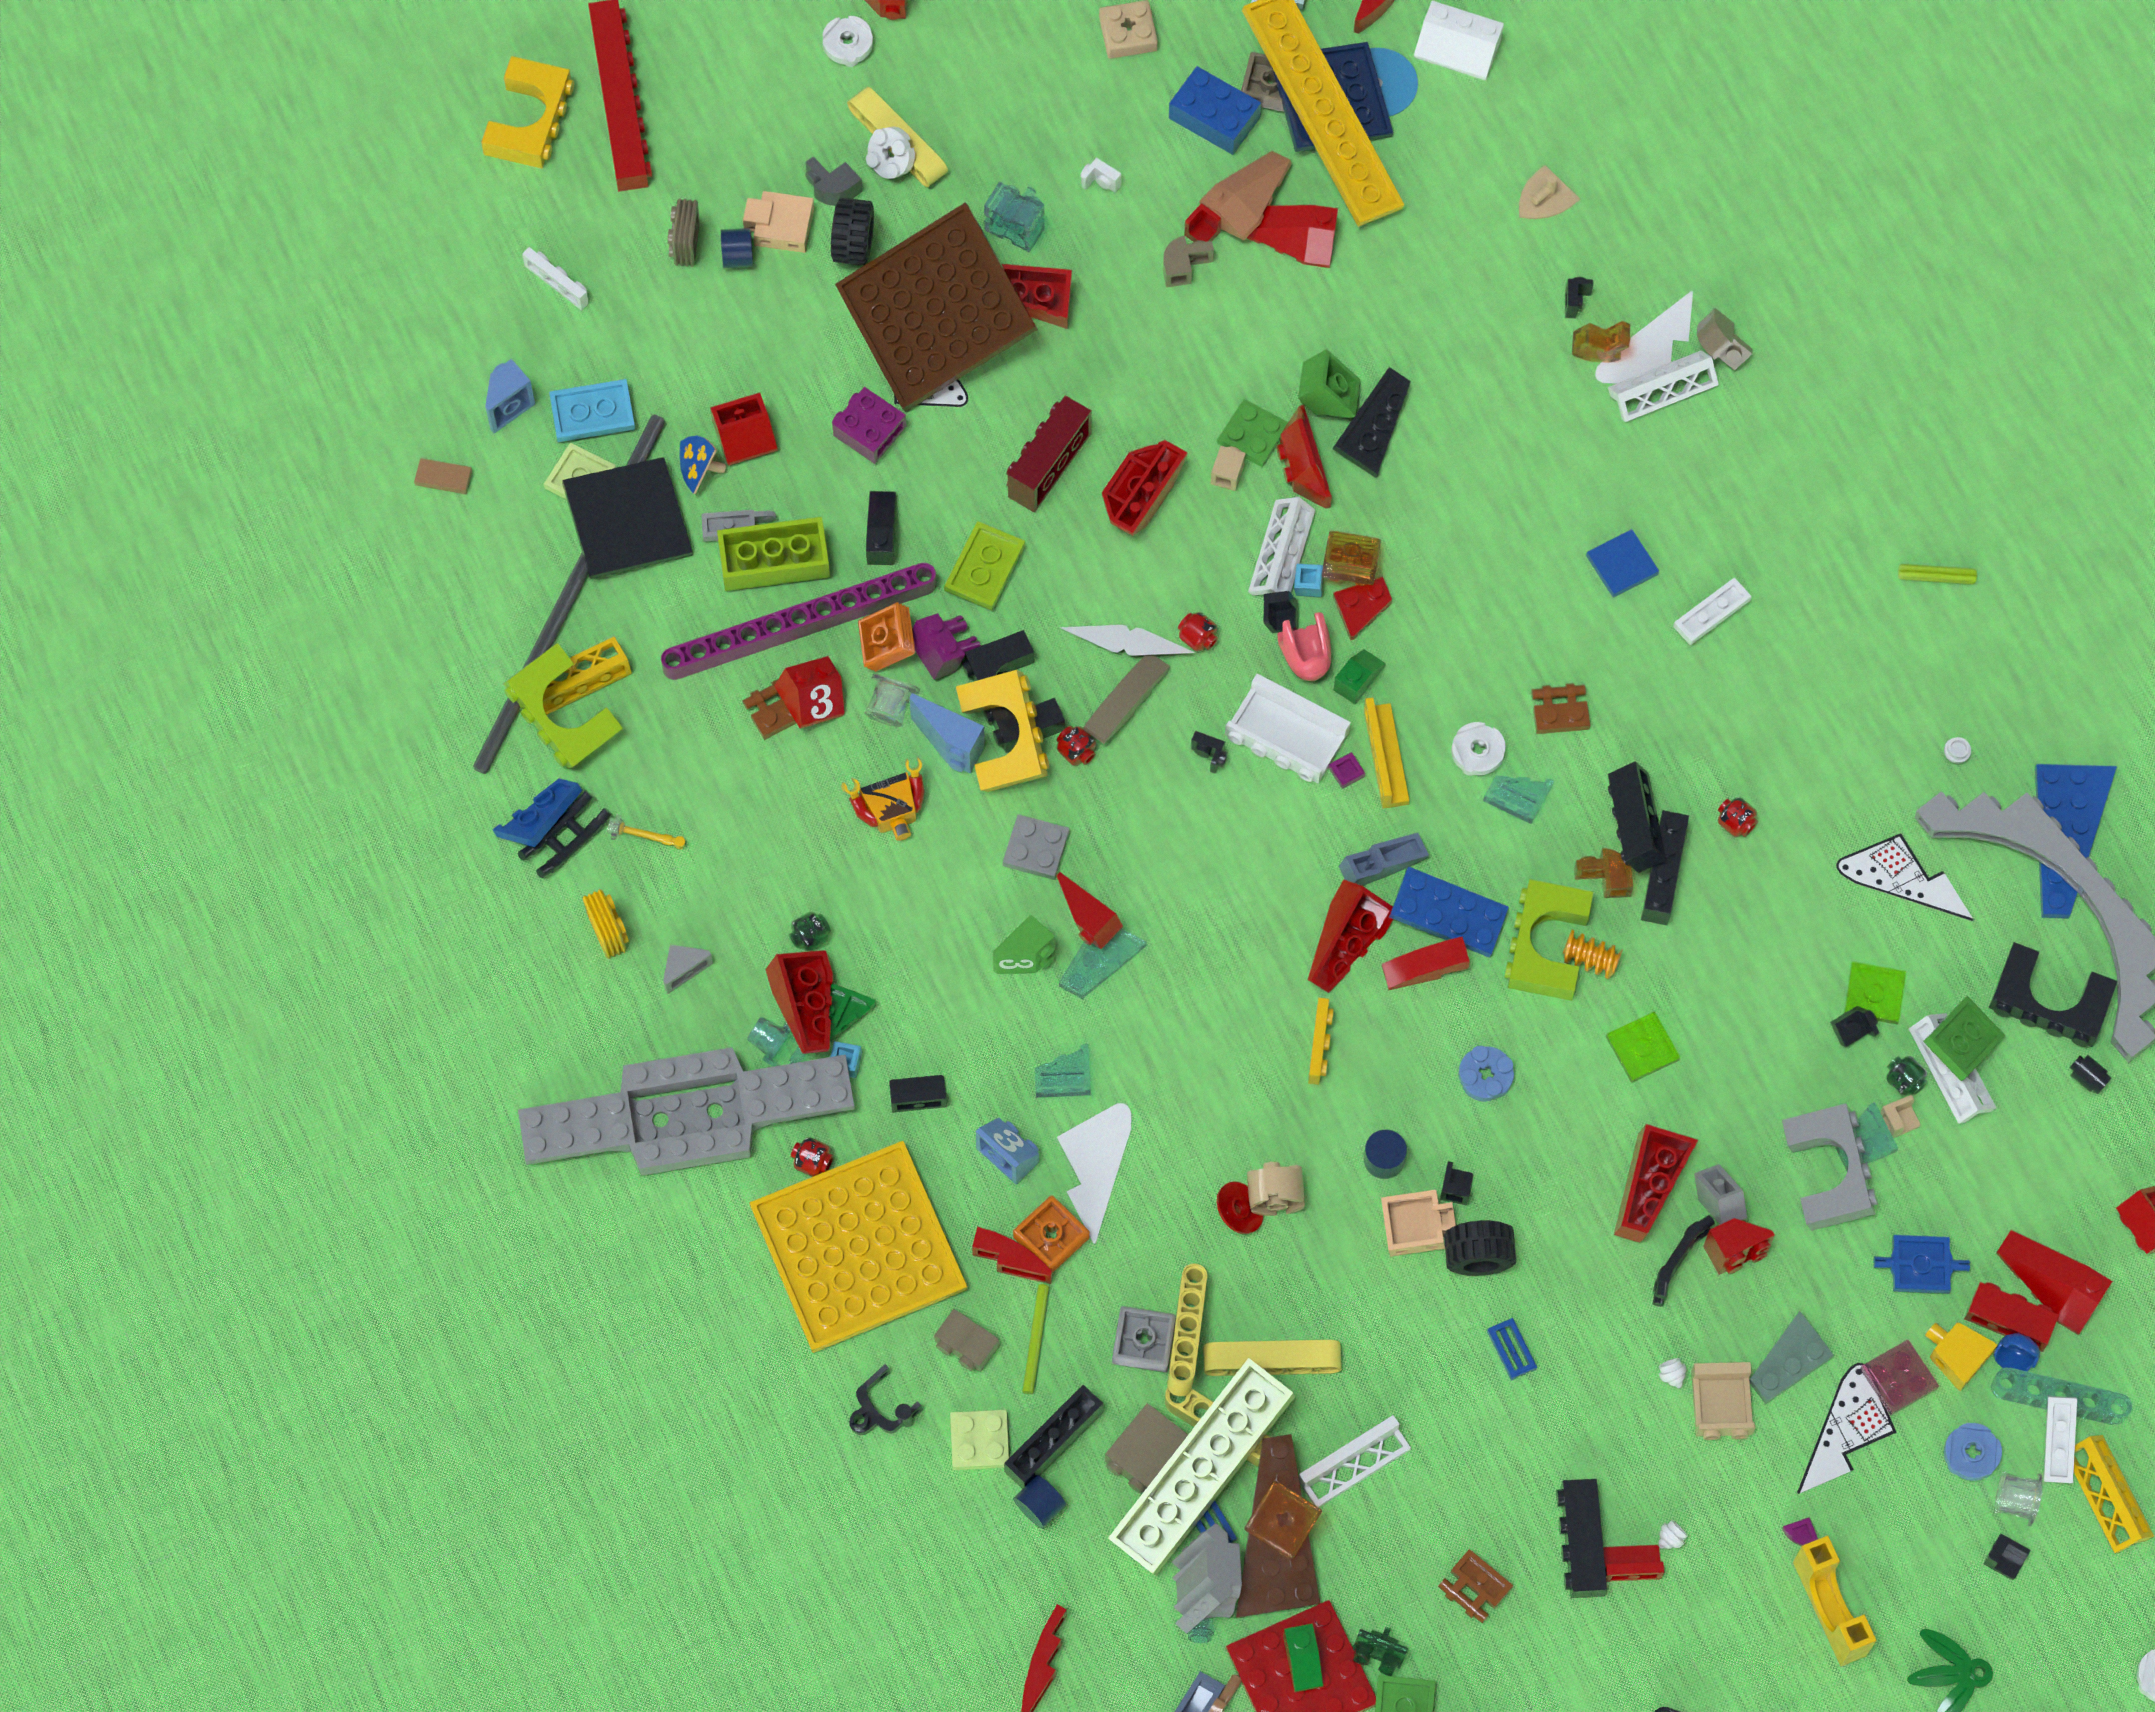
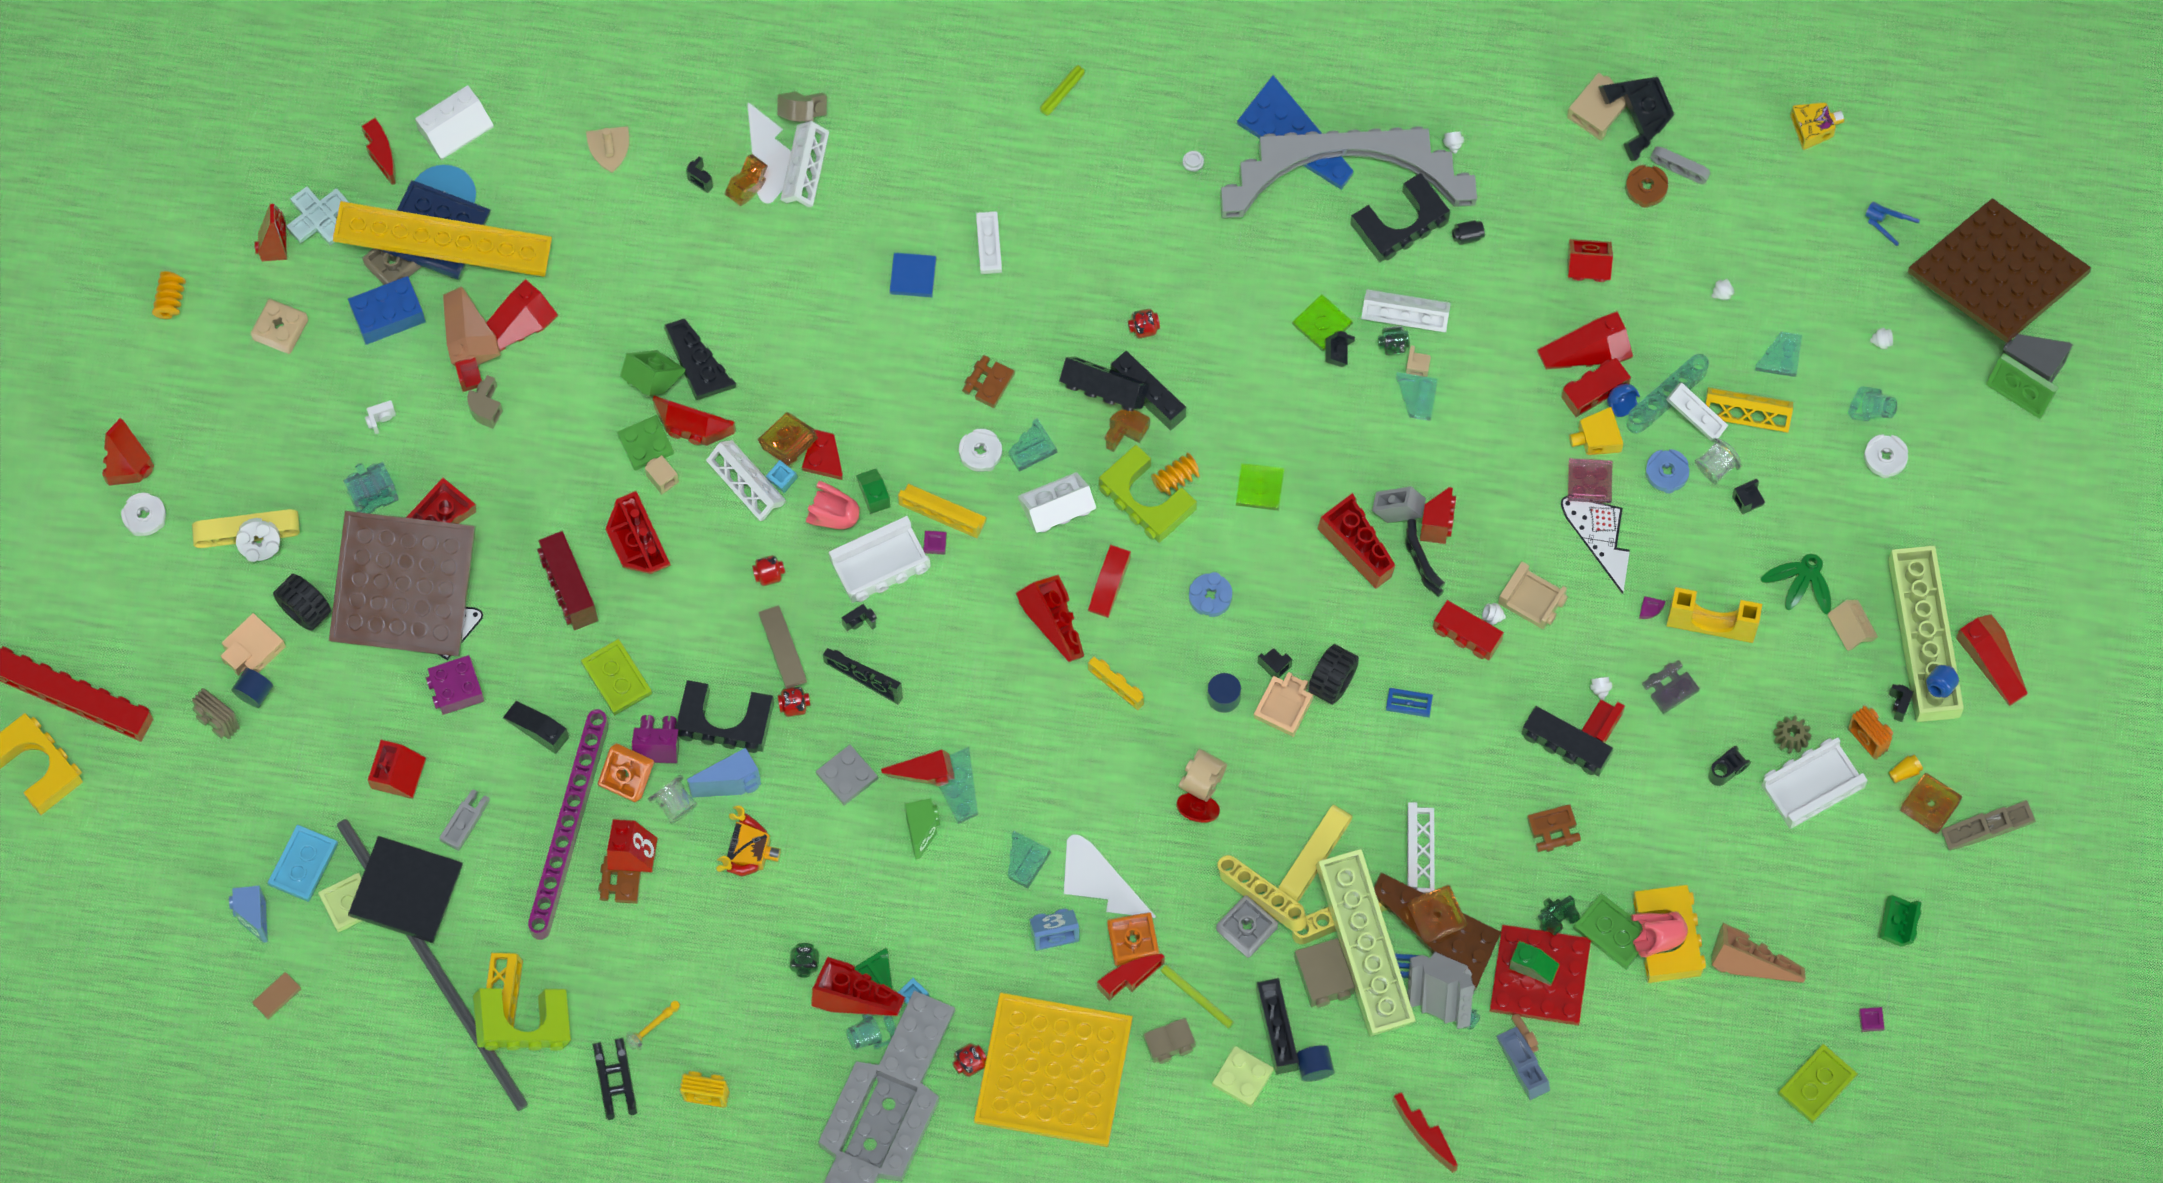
camera: 55 degrees left, 0 degrees up
blue wing [493,778,582,847] -> none
white plate [522,247,589,311] -> none
light grey slope [663,945,713,994] -> none
blue shield [679,435,726,494] -> none
lime brick [717,516,830,591] -> none
dark grey brick [805,156,863,206] -> none
black piece [849,1364,923,1436] -> none
black panel [889,1075,947,1113] -> none
yellow arch [956,670,1049,792] -> none
white sticker [1059,625,1195,656] -> none
black panel [1263,591,1298,633] -> none
sand blue slope [1339,833,1429,886] -> none
blue plate [1389,866,1509,957] -> none
sand green wing [1749,1311,1834,1404] -> none
light grey arch [1782,1103,1878,1231] -> none
white sticker [1836,833,1974,921] -> none
blue plate [1873,1235,1970,1294] -> none
bright green plate [1923,996,2005,1081] -> none
none -> black wing [823,648,903,705]
none -> white slope [1017,472,1096,533]
none -> red brick [1433,600,1504,661]
none -> plate [1642,660,1700,714]

